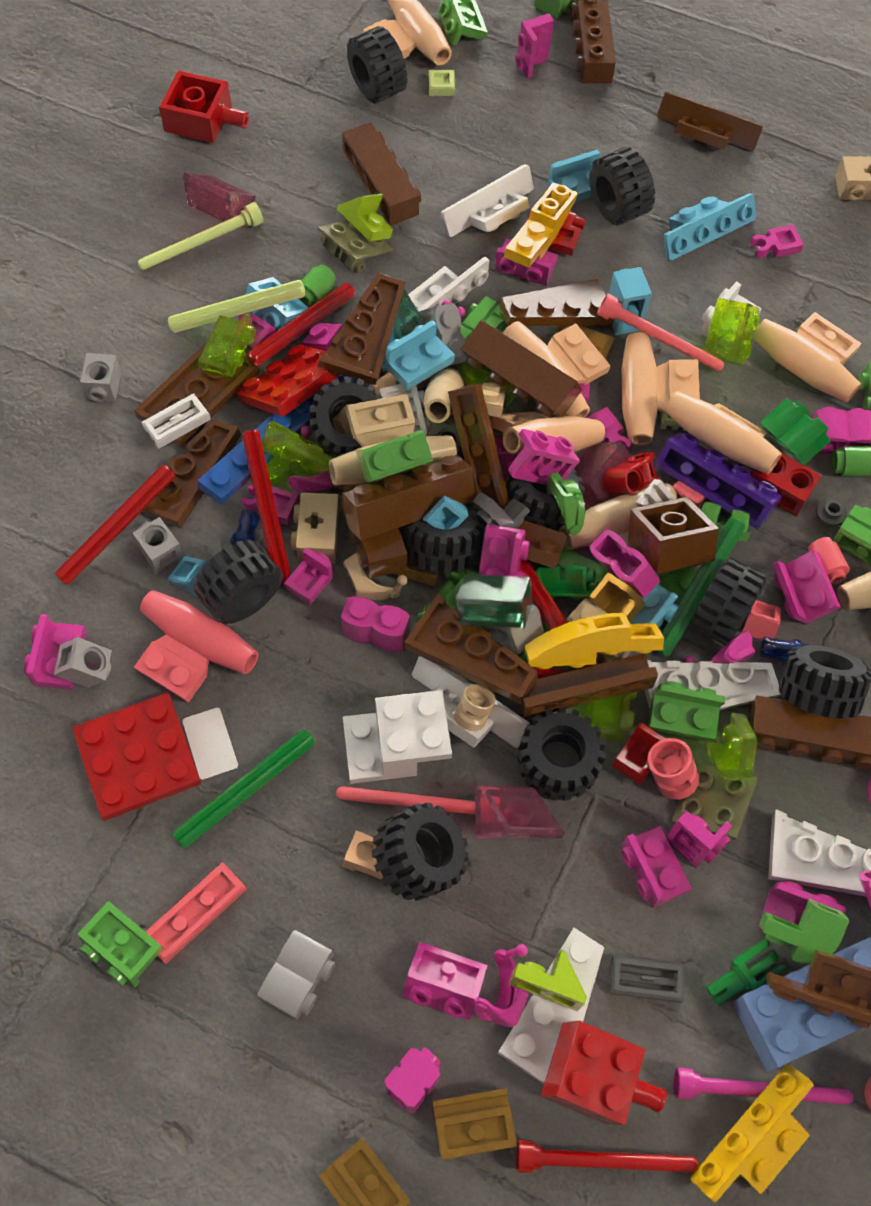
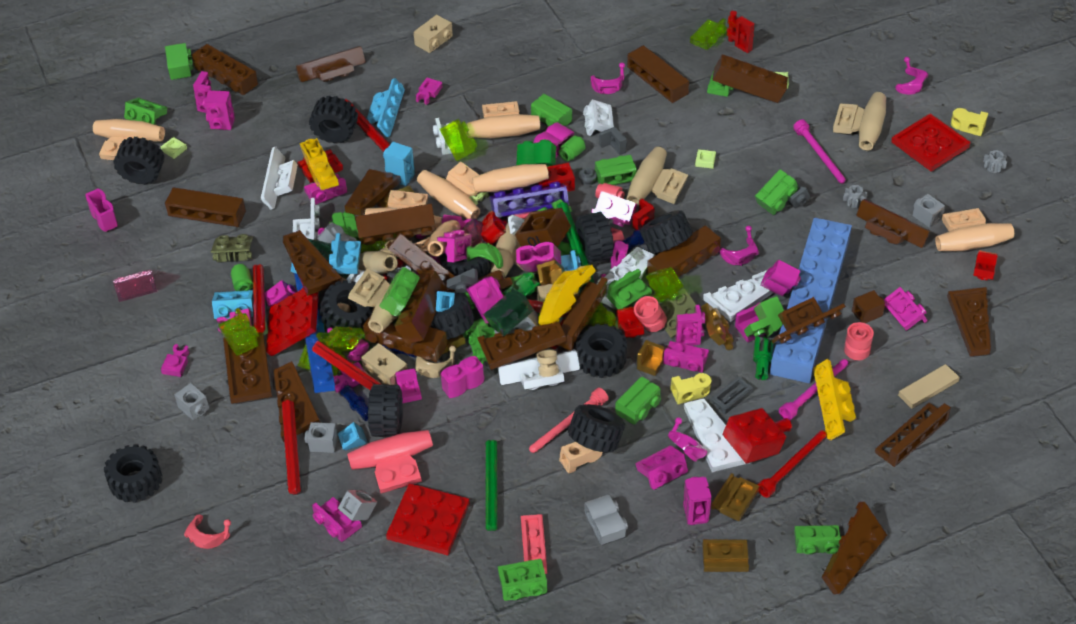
camera: 45 degrees left, 15 degrees down
yellowish green piece [138,202,264,270] -> none
white tile [141,393,211,449] -> none
red brick [159,70,249,143] -> none
yellowish green axle [168,280,305,333] -> none
white sticker [182,707,238,780] -> none
lime slope [337,194,393,241] -> none
white bracket [343,690,452,784] -> none
clear pink slope [475,785,565,841] -> none
lime slope [508,949,587,1011] -> none
medium azure bracket [548,150,601,202] -> none
coral piece [597,293,724,371] -> none
none -> dark pink brick [86,189,118,232]
none -> dark pink plate [161,344,189,377]
none -> dark pink brick [203,90,235,130]
none -> red axle [345,99,391,152]
none -> bright green brick [615,377,661,425]
none -> red bracket [633,198,655,232]
none -> pearl gold panel [637,340,664,376]
none -> light yellow leg [670,373,711,405]
none -> pearl gold plate [701,303,733,350]

